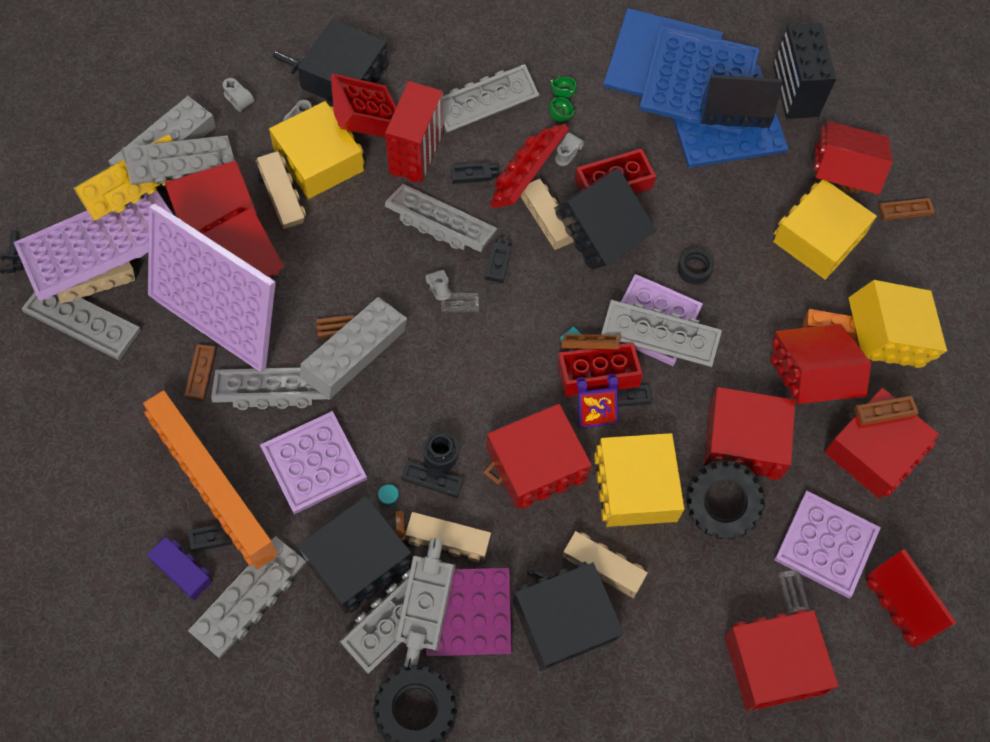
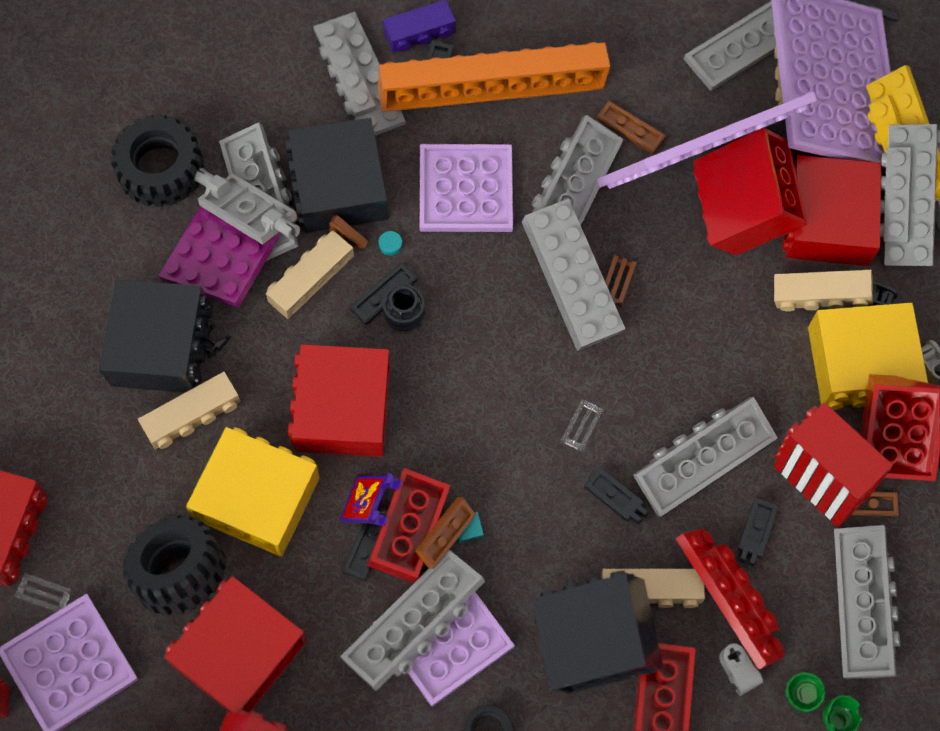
camera: 120 degrees right, 5 degrees up
light grey piece [425,270,452,300] -> none

